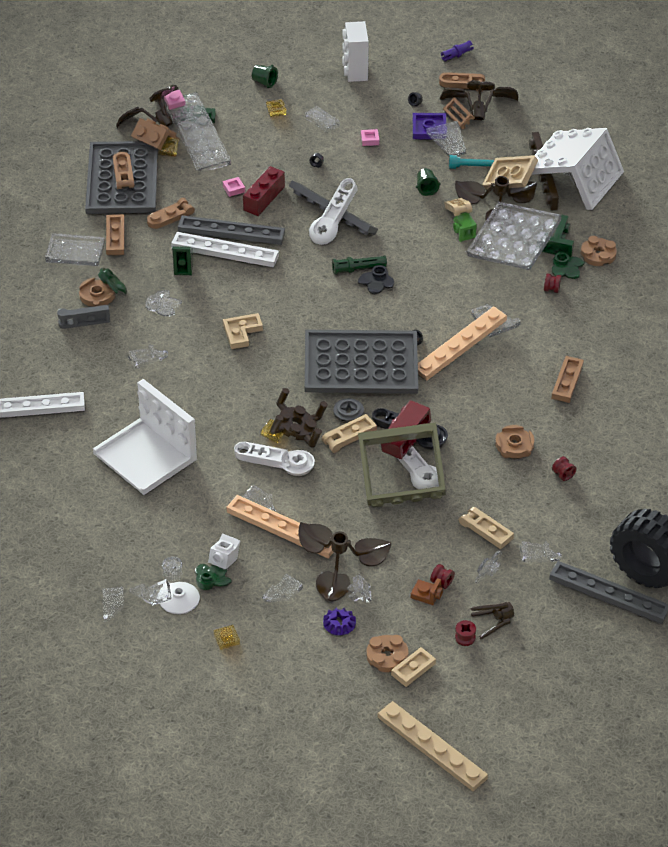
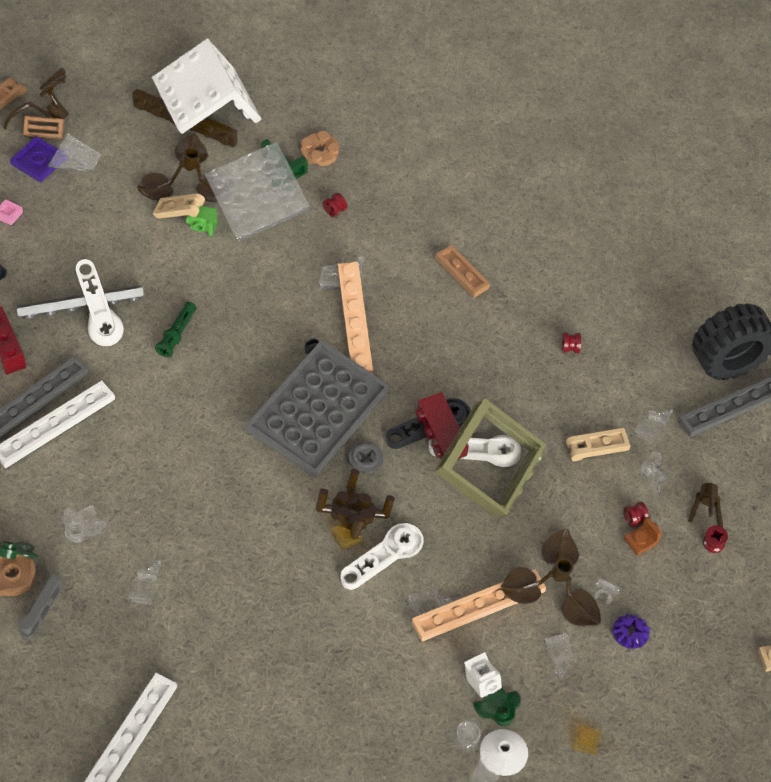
camera: 60 degrees left, 10 degrees up
white bracket [93,379,197,495] -> none
dark green slope [172,246,193,276] -> none
tan plate [223,313,263,349] -> none
tan plate [322,414,377,453] -> none
black plate [358,265,394,294] -> none
medium nougat plate [367,635,408,672] -> none
tan plate [391,647,436,687] -> none
dark green piece [416,168,441,196] -> none
teal piece [449,155,494,169] -> none
tan plate [482,155,539,189] -> none
medium nougat plate [495,425,534,458] -> none
dark green plate [552,252,585,279] -> none

